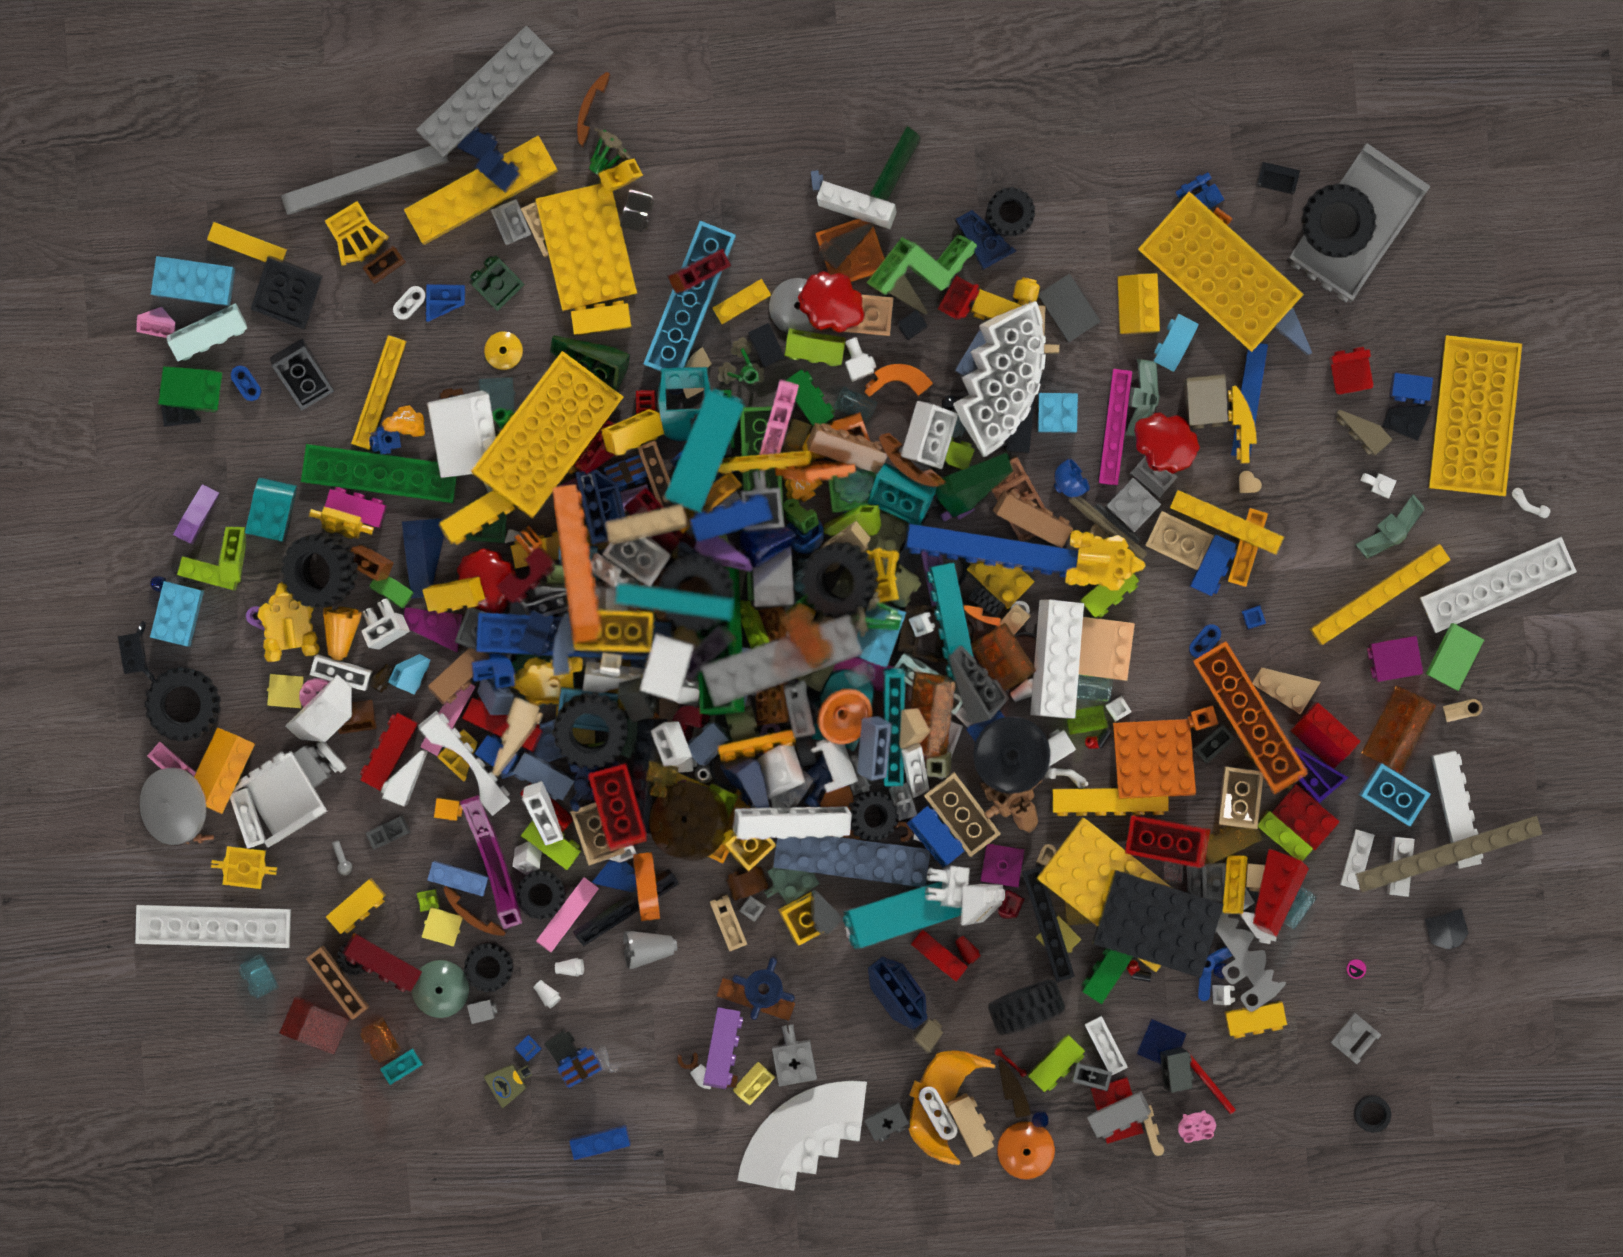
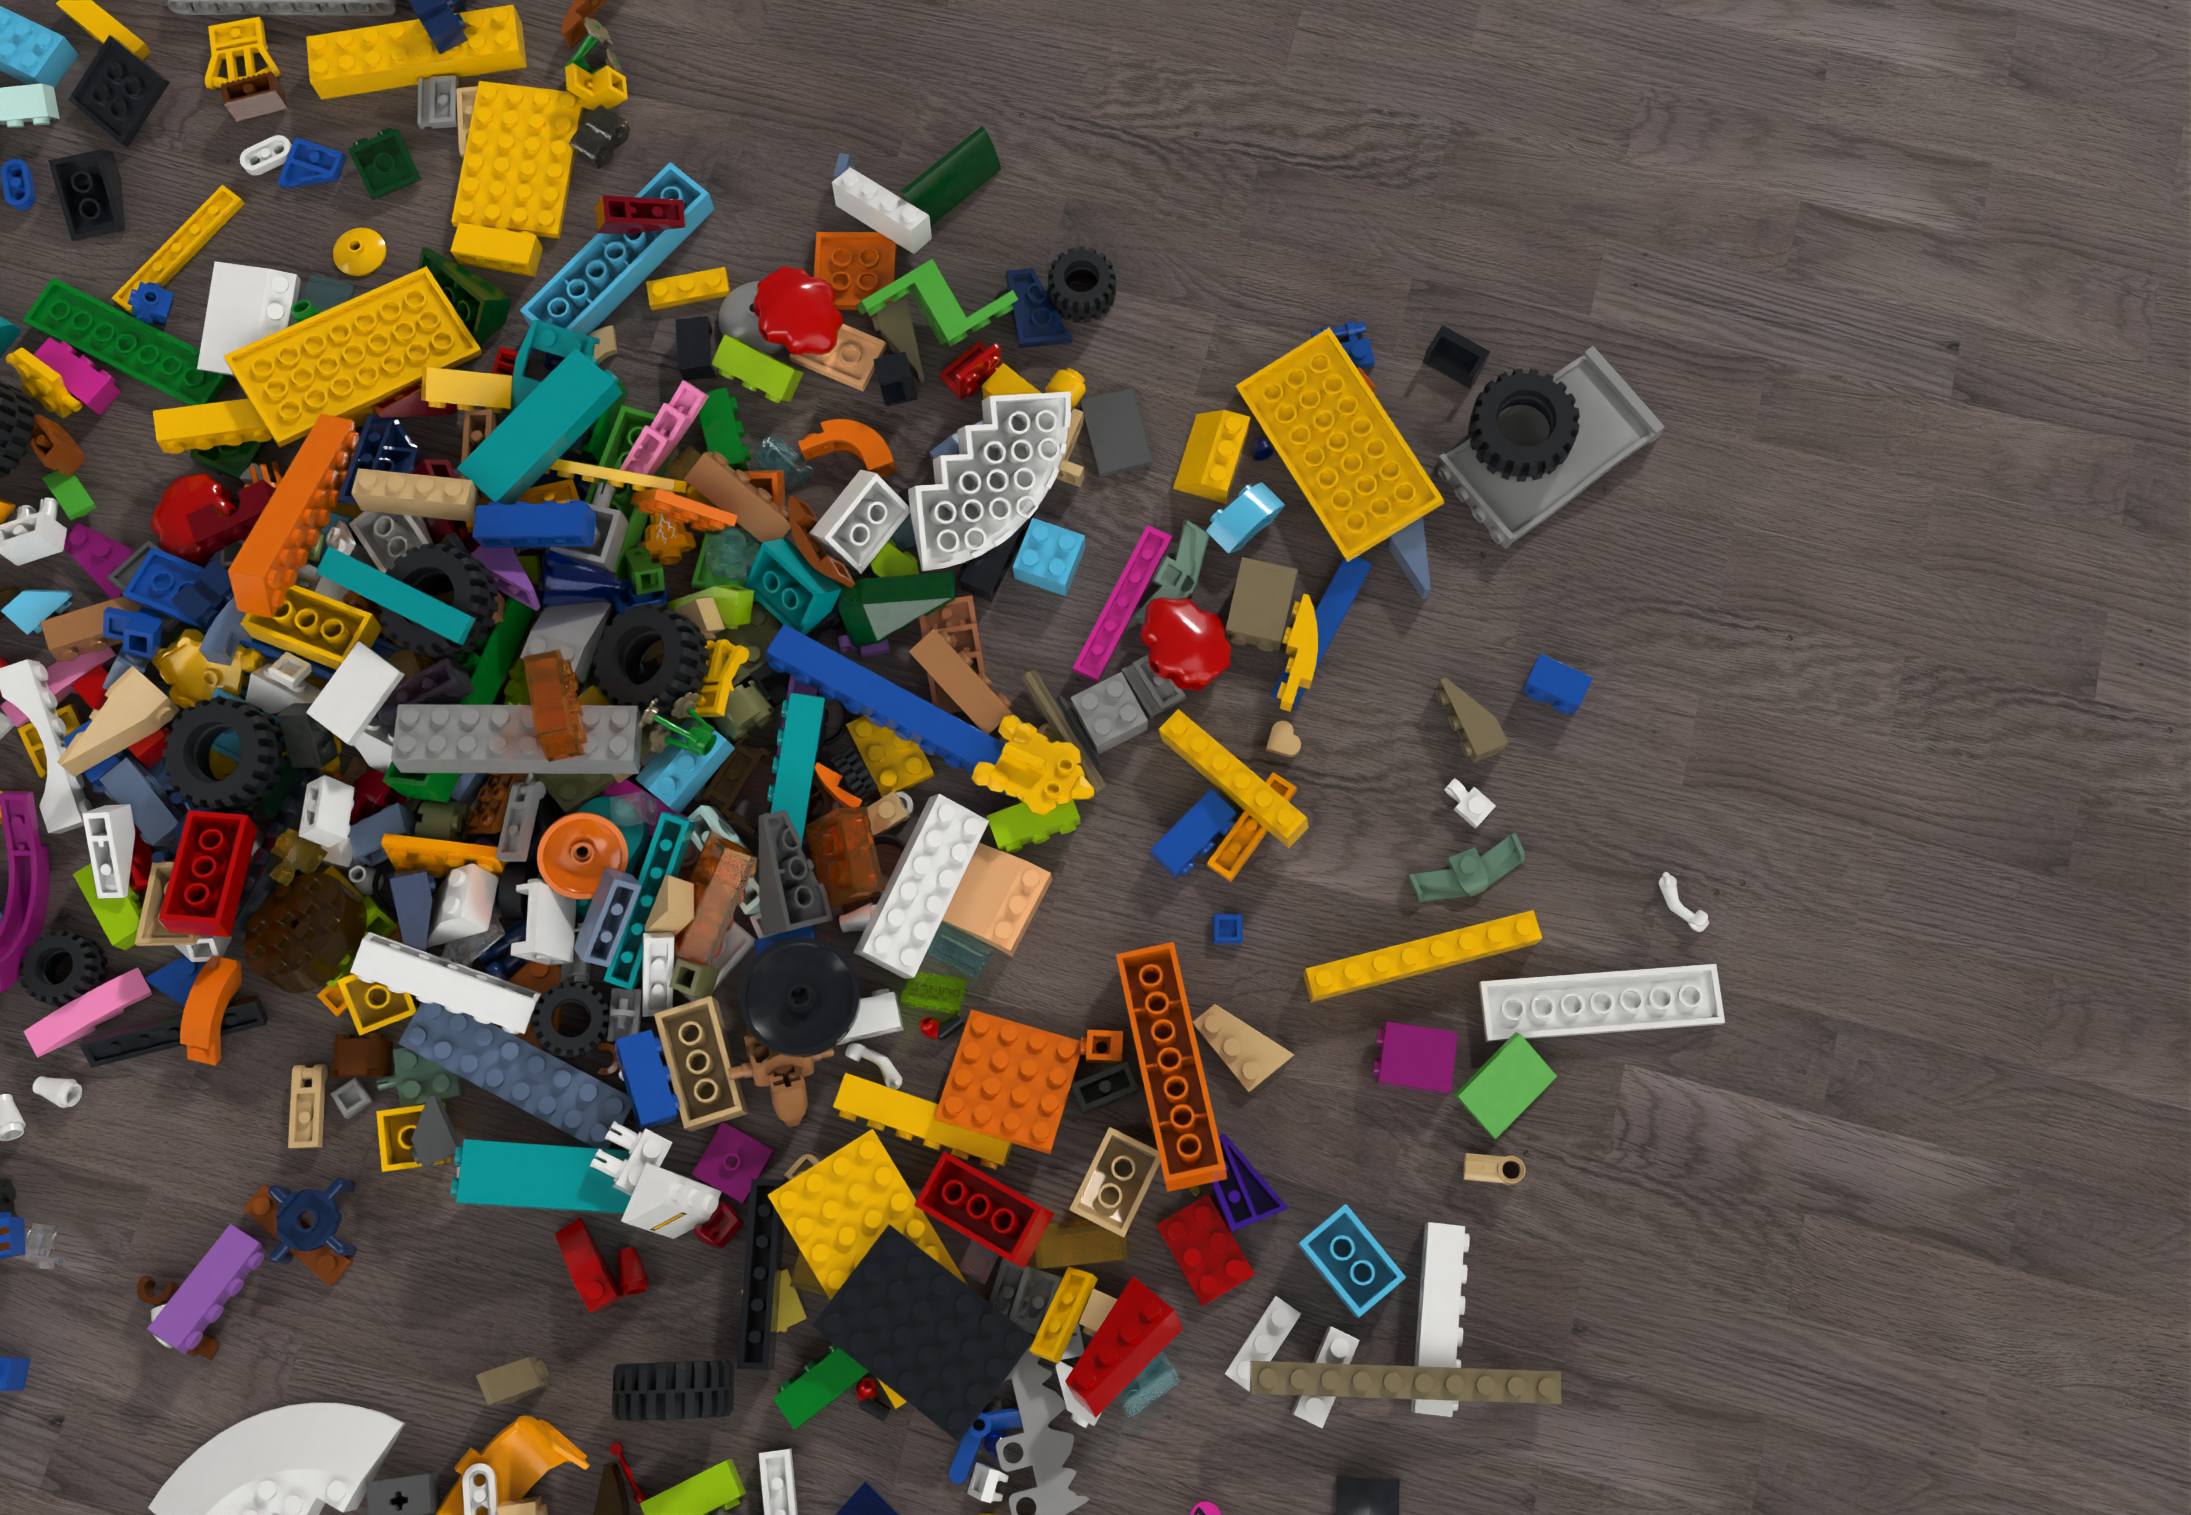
camera: 20 degrees right, 15 degrees down
light orange rock [382,405,425,437] -> none
dark blue wedge [402,518,444,598] -> none
yellow brick [422,577,485,613] -> none
white panel [513,842,542,875] -> none
brick [604,455,648,491] -> none
light grey cone [623,931,677,969] -> none
dark tan plant [717,337,764,385] -> none
light yellow slope [733,1062,775,1105] -> none
light grey brick [772,1024,817,1087] -> none
clear smoke slope [818,223,874,270] -> none
white brick [845,337,876,382] -> none
dark blue wedge [868,956,928,1030] -> none
white tile [908,612,935,637] -> none
blue cylinder [1054,459,1090,497] -> none
white tile [1105,696,1132,722] -> none
tan plate [1145,511,1214,570] -> none
blue plate [1189,624,1221,658] -> none
lime brick [1258,810,1313,861] -> none
red slope [1290,702,1361,769] -> none
red bracket [1329,347,1373,395] -> none
clear orange slope [1361,685,1436,773] -> none
black wing [1382,406,1432,441] -> none
yellow plate [1429,335,1522,497] -> none
none -> clear blue hinge [1250,437,1274,461]

